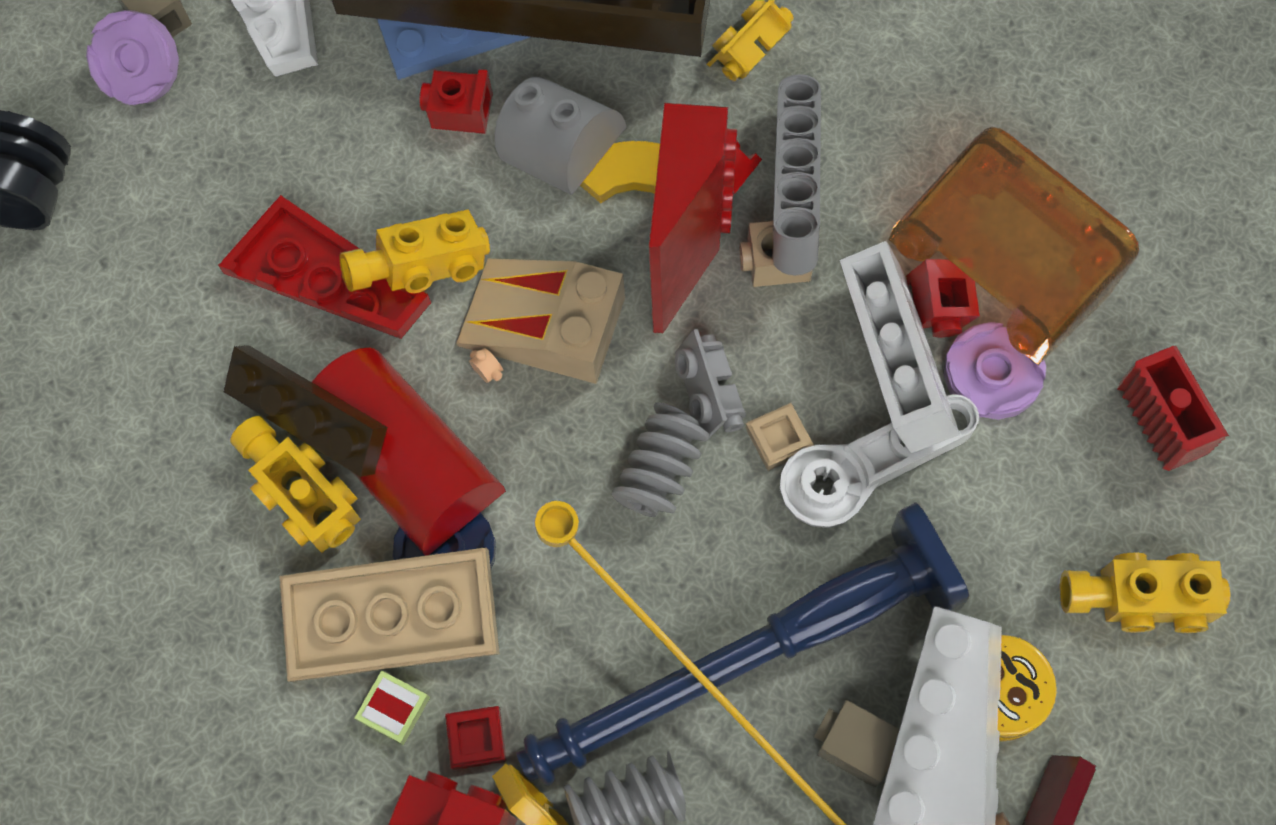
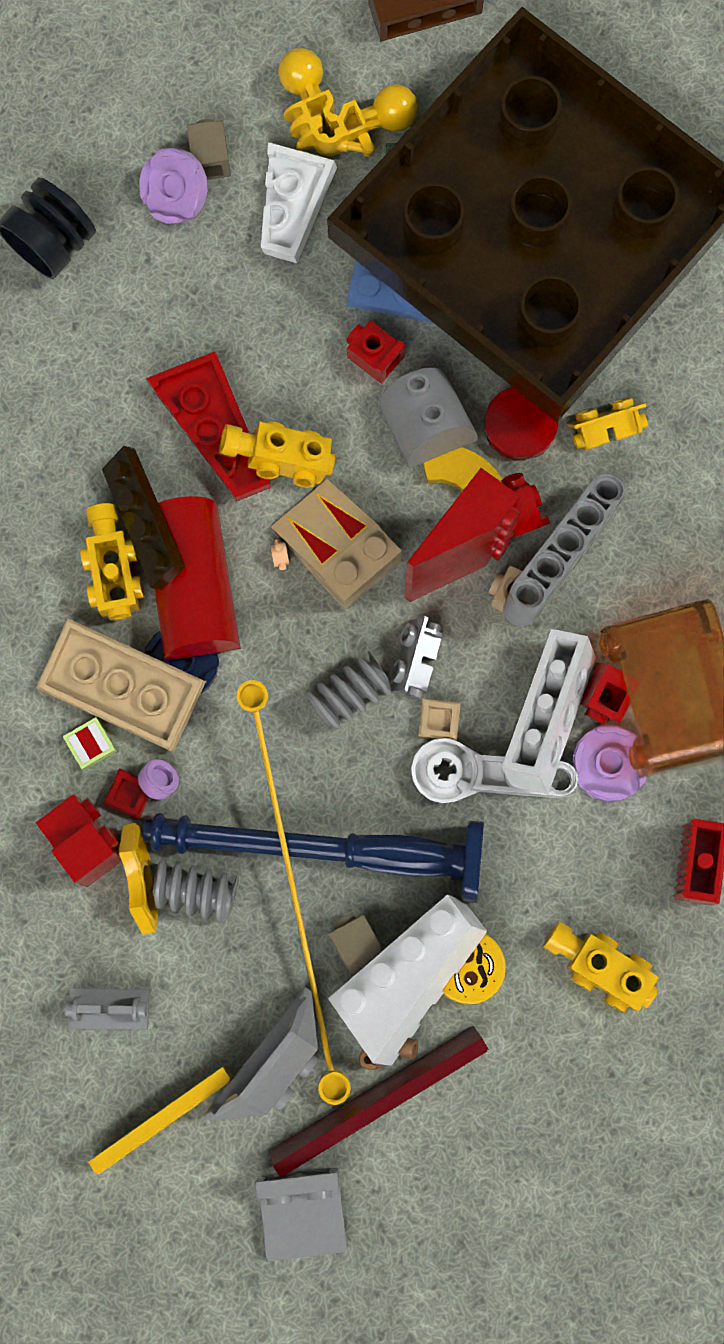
camera: 30 degrees right, 10 degrees up
none -> lavender tile [138,759,179,800]
none -> red tile [484,387,559,461]

